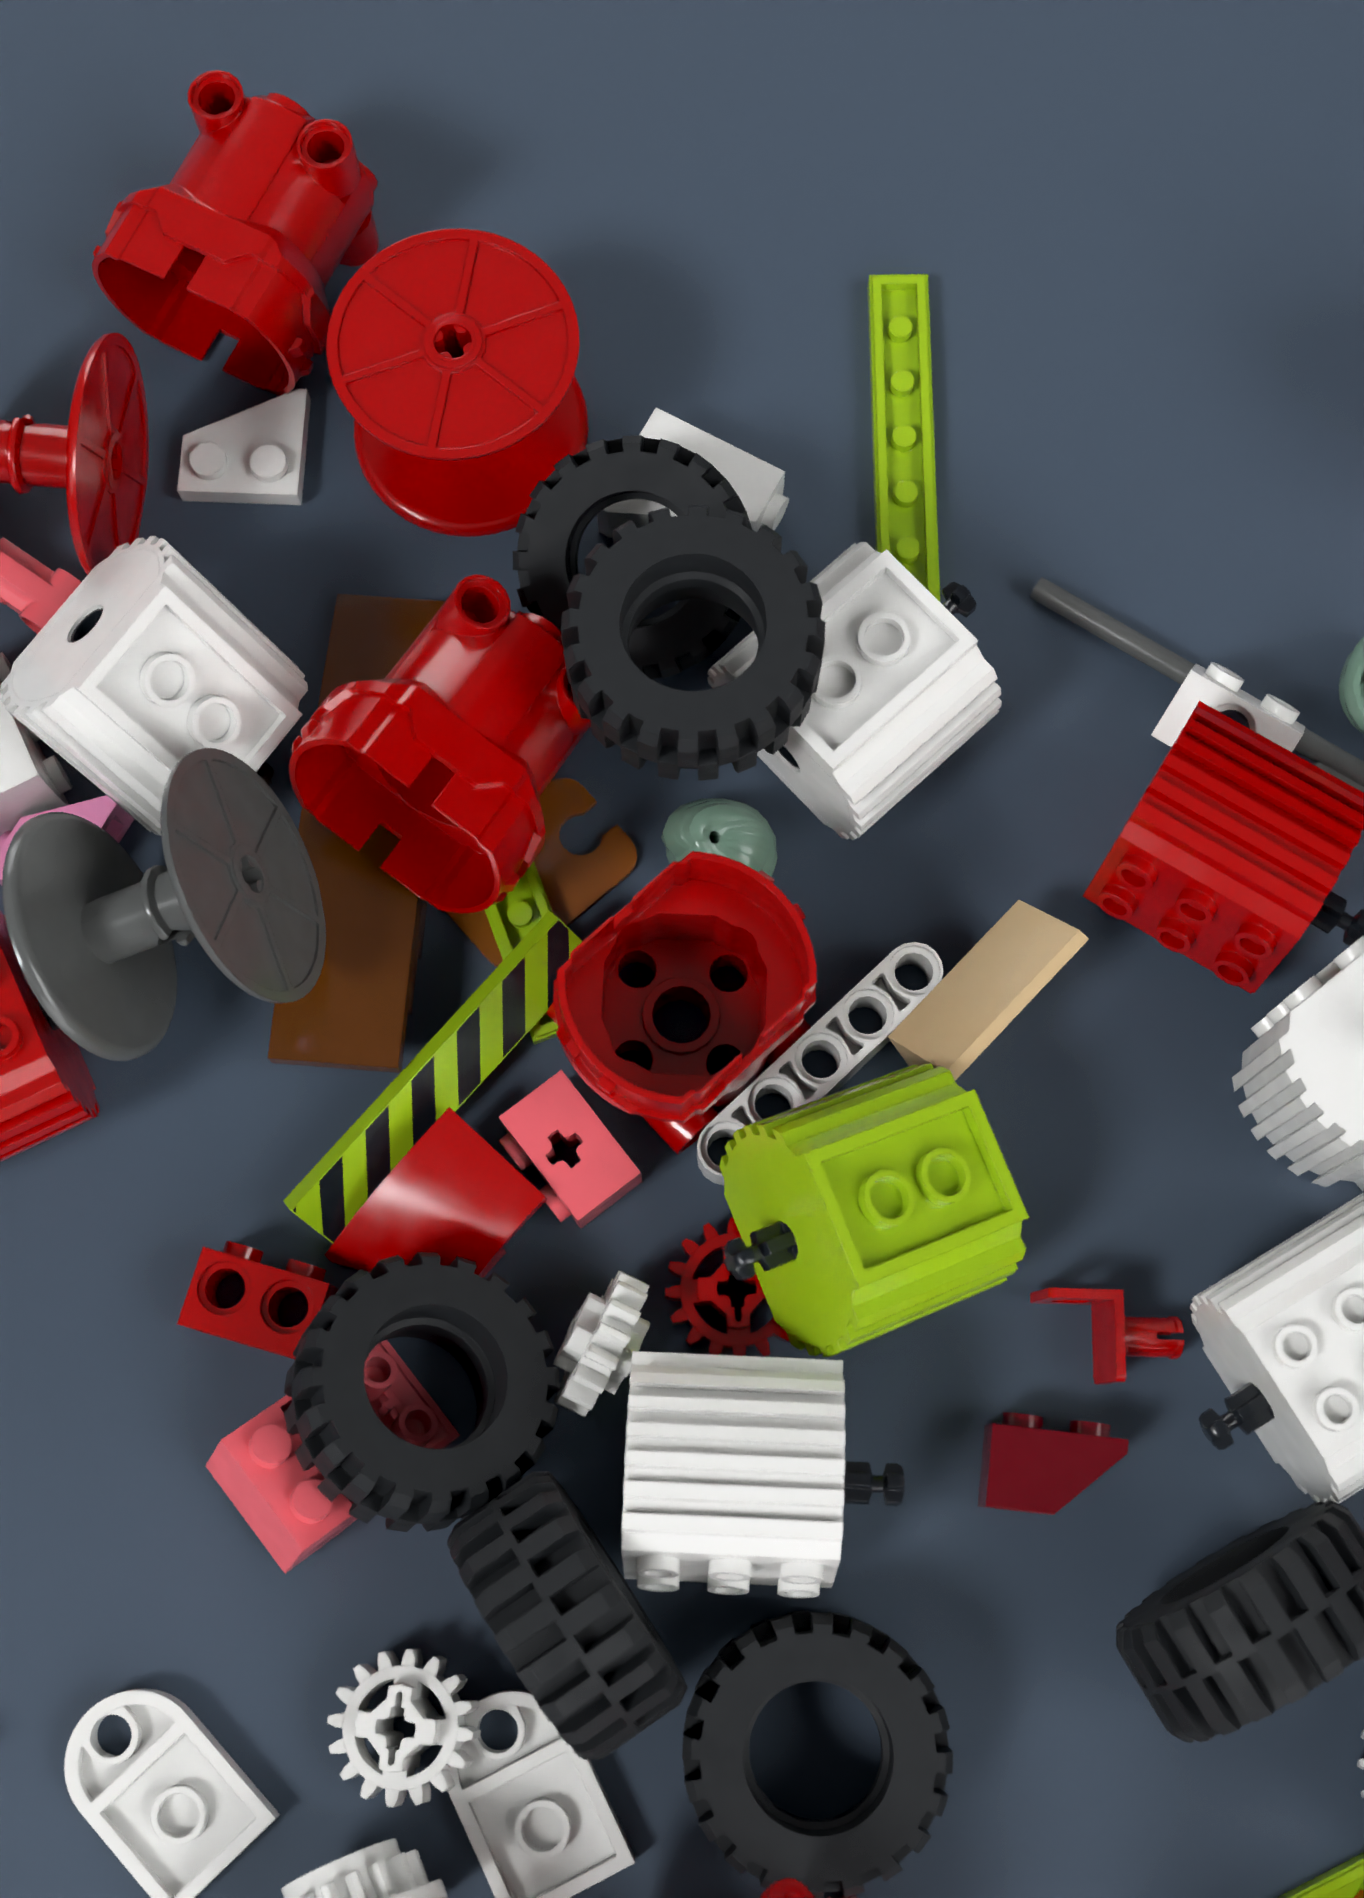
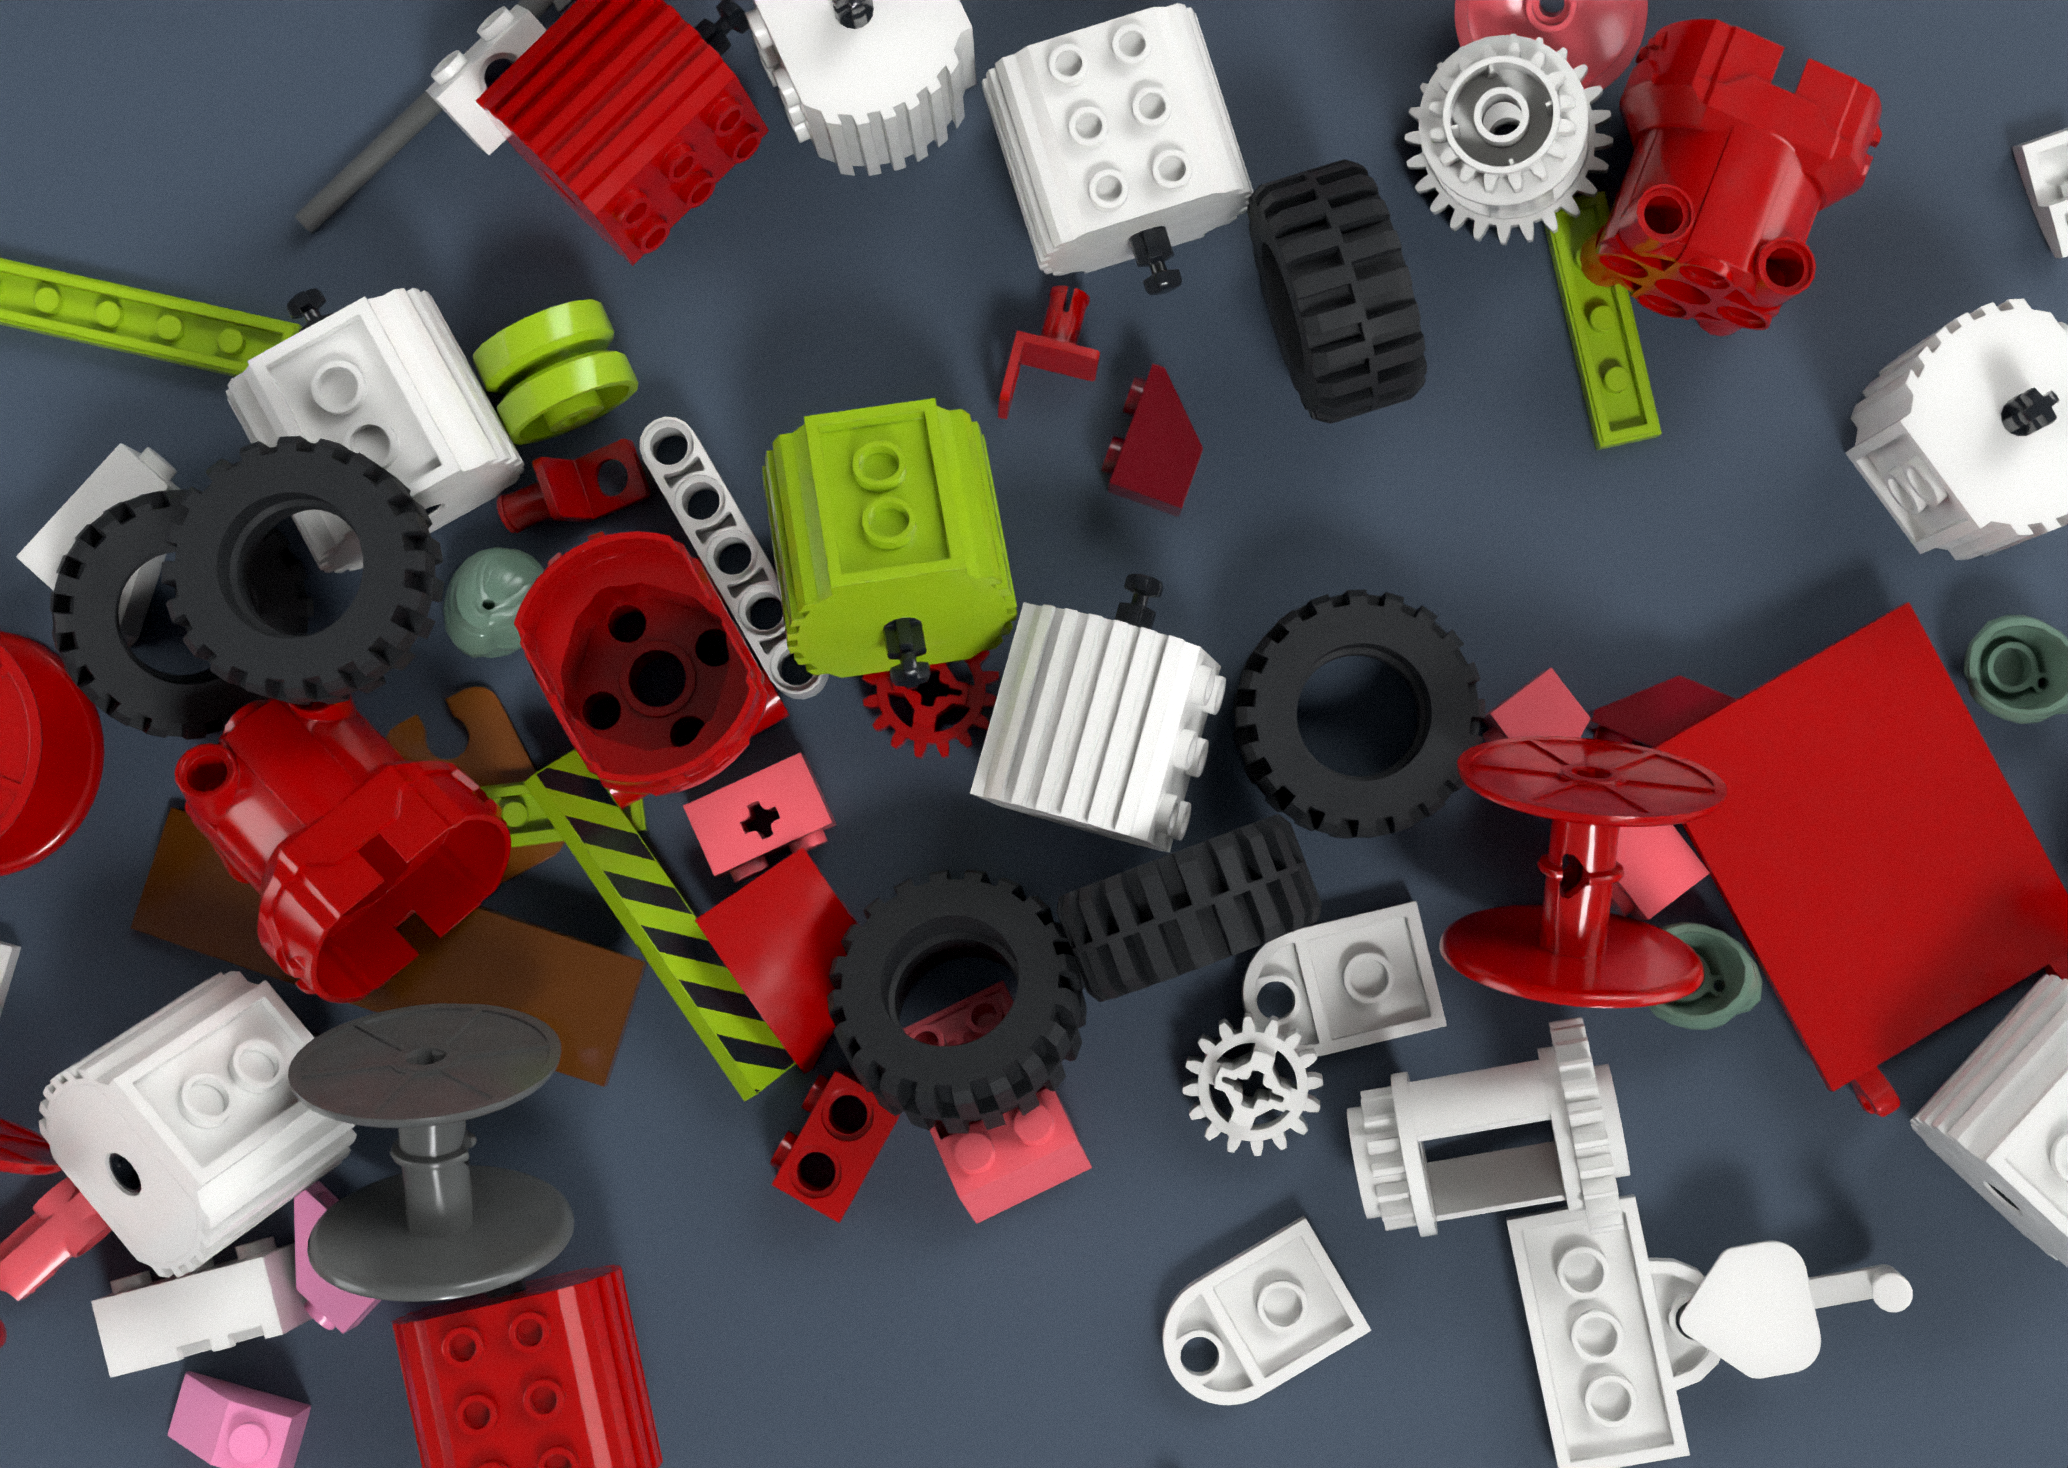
camera: 75 degrees left, 10 degrees up
white gear [553,1271,650,1417] -> none
tan slope [888,900,1089,1081] -> none
none -> lime wheel [473,299,638,445]
none -> red bracket [497,438,650,533]

